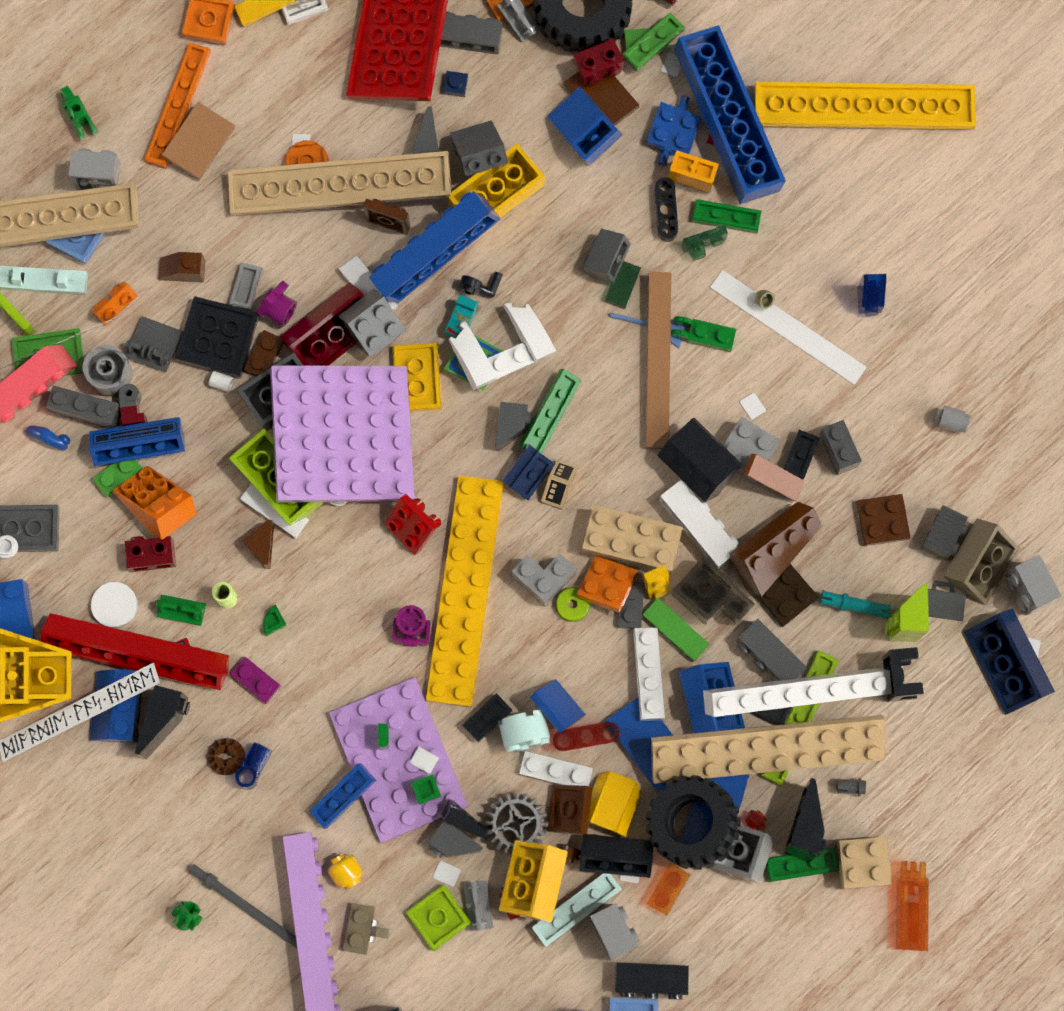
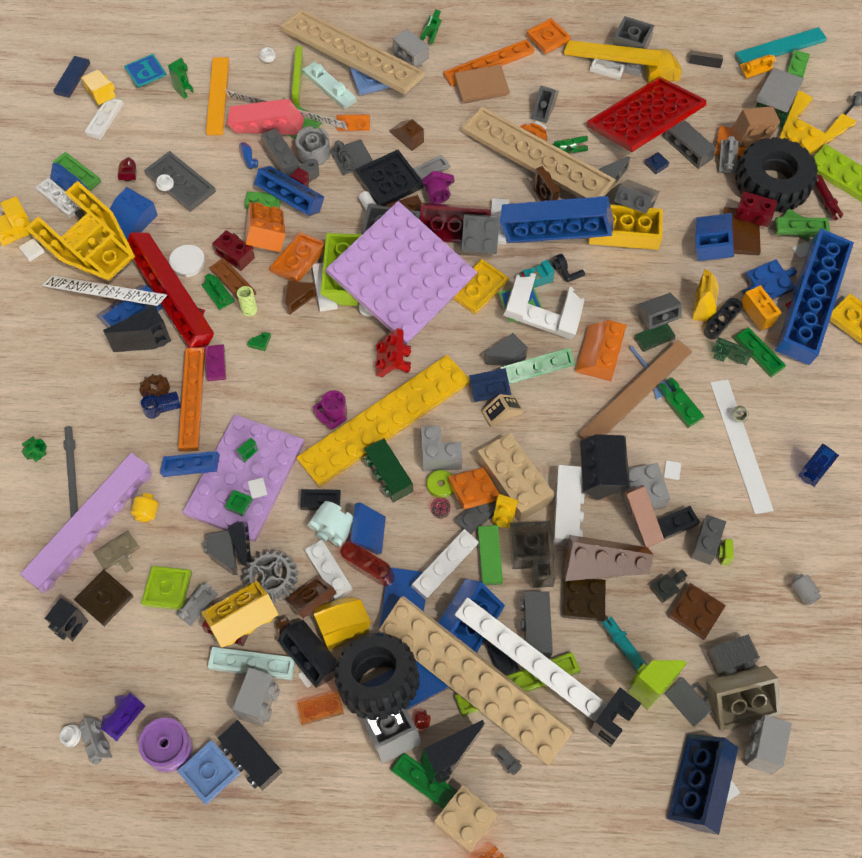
camera: 45 degrees right, 15 degrees down
white sticker [433,861,461,887] -> none
none -> dark brown tile [74,570,134,627]
none -> orange plate [178,348,205,451]
none -> dark orange tile [209,258,256,299]
none -> orange tile [269,232,325,282]
none -> dark green brick [363,438,413,503]
none -> clear pink tile [431,498,451,518]
none -> dark grey slope [531,85,559,123]
none -> green hinge [552,135,588,154]
none -> orange slope [575,320,627,381]
none -> pearl dark grey plate [650,569,688,603]
none -> yellow slope [692,269,719,322]
none -> lime plate [718,539,734,566]

